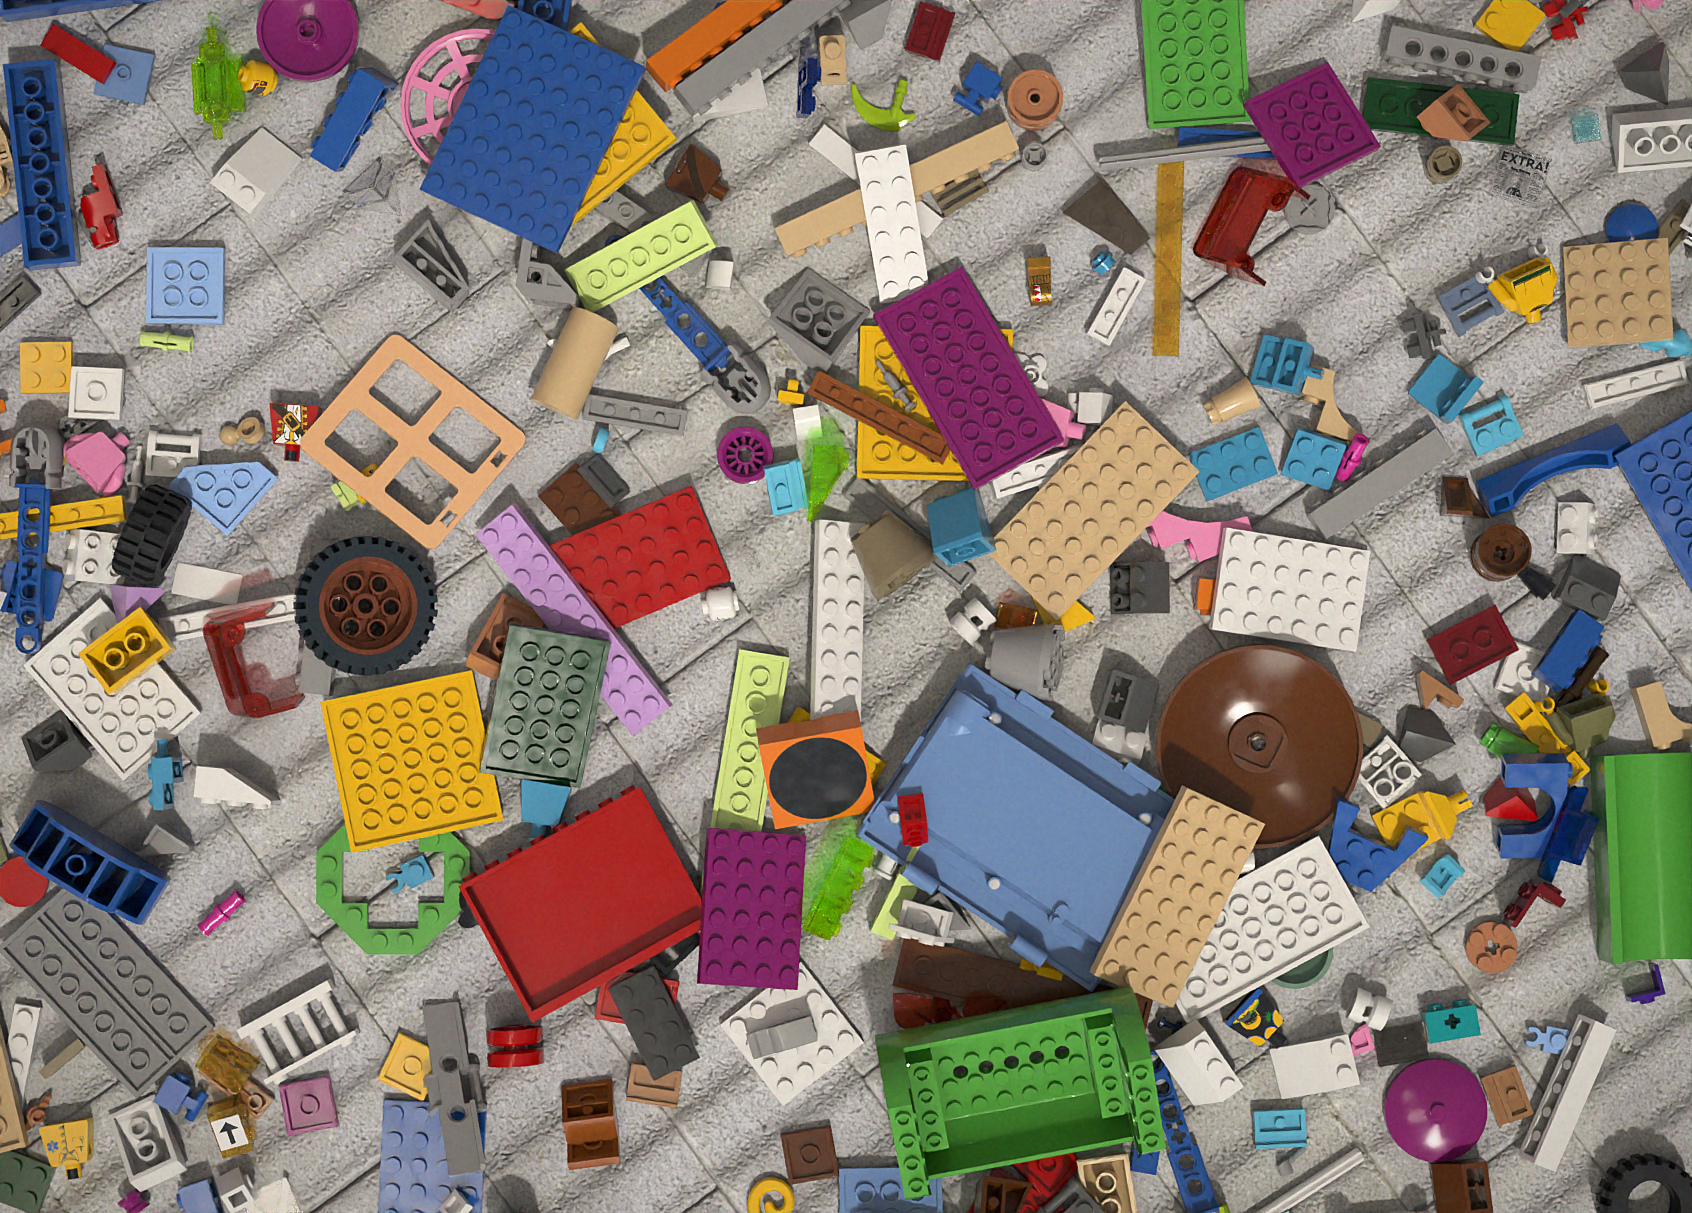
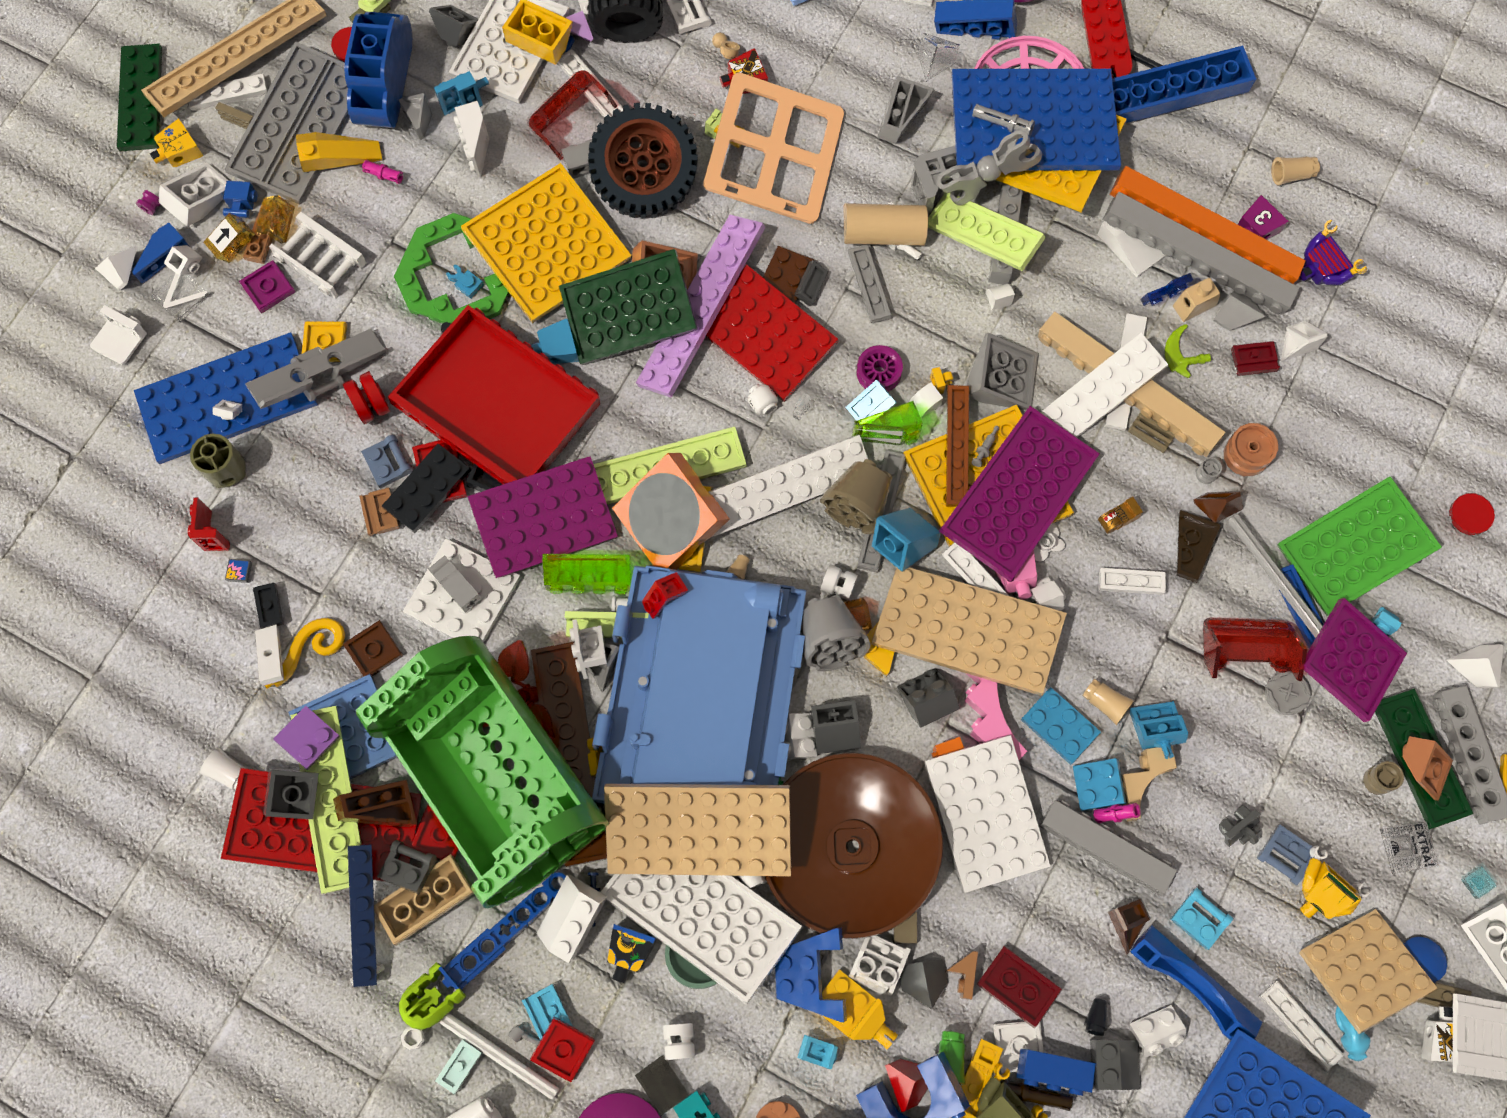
camera: 65 degrees right, 15 degrees down
nougat piece [24,1093,52,1132] -> none
light blue plate [168,461,278,536] -> none
white sticker [171,562,243,605] -> none
dark orange bracket [561,1079,620,1170] -> none
medium azure tile [592,427,610,454] -> none
piece [605,235,771,414] -> none
reddish brown torso [665,144,730,204] -> none
blue brick [953,61,1003,116] -> none
dark azure plate [1091,251,1115,275] -> none
blue plate [1130,1145,1160,1175] -> none
clear yellow plate [1153,161,1184,357] -> none
white slope [1269,1031,1360,1099] -> none
bright pink tile [1349,1023,1375,1056] -> none
dark azure bracket [1408,354,1484,425] -> none
reddish brown wheel [1469,523,1532,582] -> none
none -> yellow wedge [296,132,383,172]
none -> sand blue plate [361,434,413,488]
none -> red tile [530,1017,595,1082]
none -> tan cone [726,555,750,579]
none -> light grey piece [937,130,1042,205]
none -> light grey pin [972,104,1035,137]
none -> reddish brown slope [1193,492,1243,523]
none -> medium azure bracket [1371,607,1402,636]

